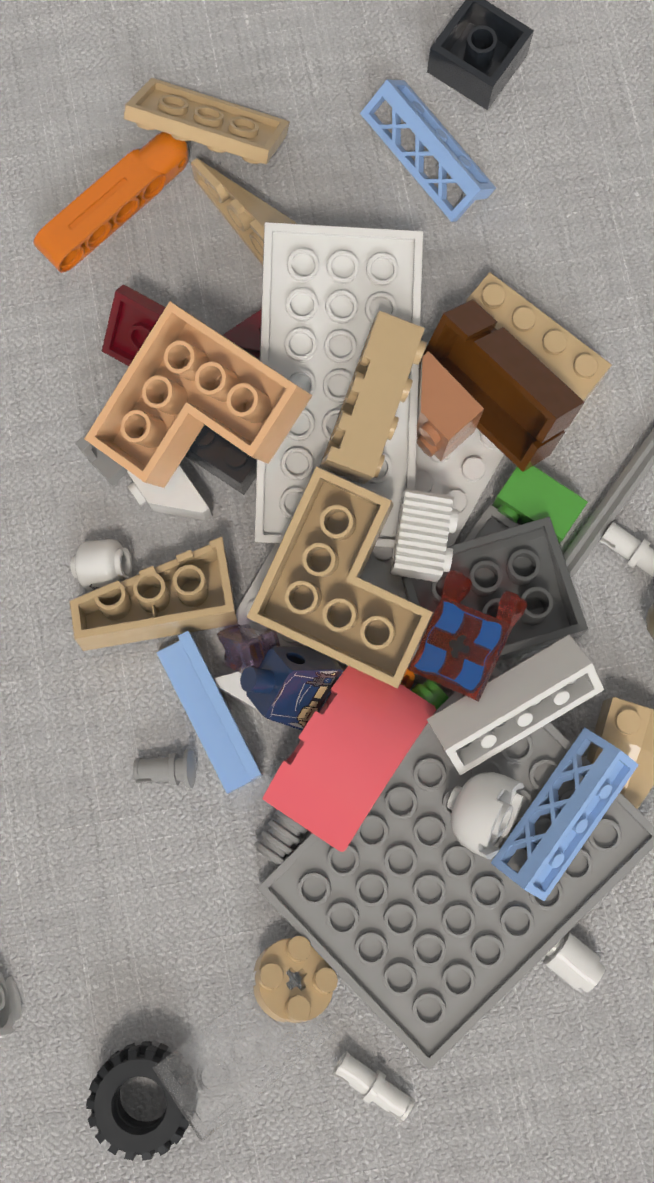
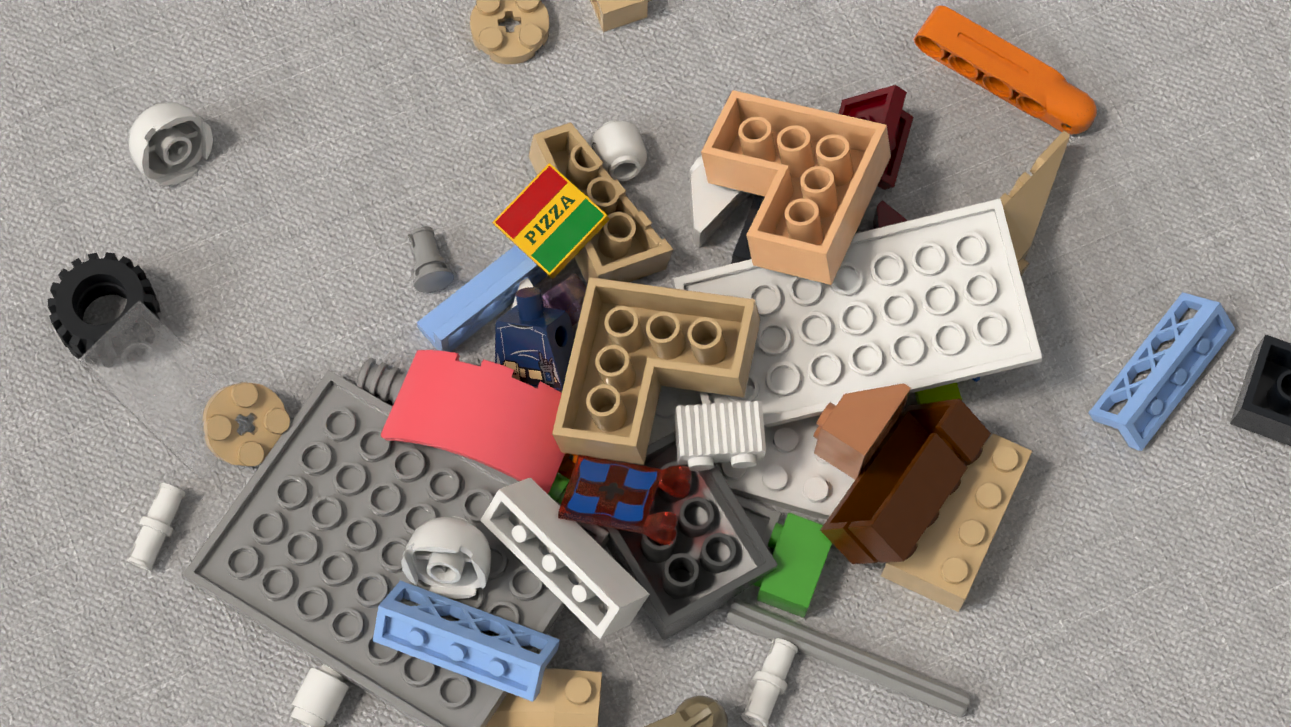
camera: 75 degrees right, 10 degrees down
tan plate [124,78,290,164] -> none
tan wedge [319,311,427,484] -> none
none -> tile [492,163,610,279]

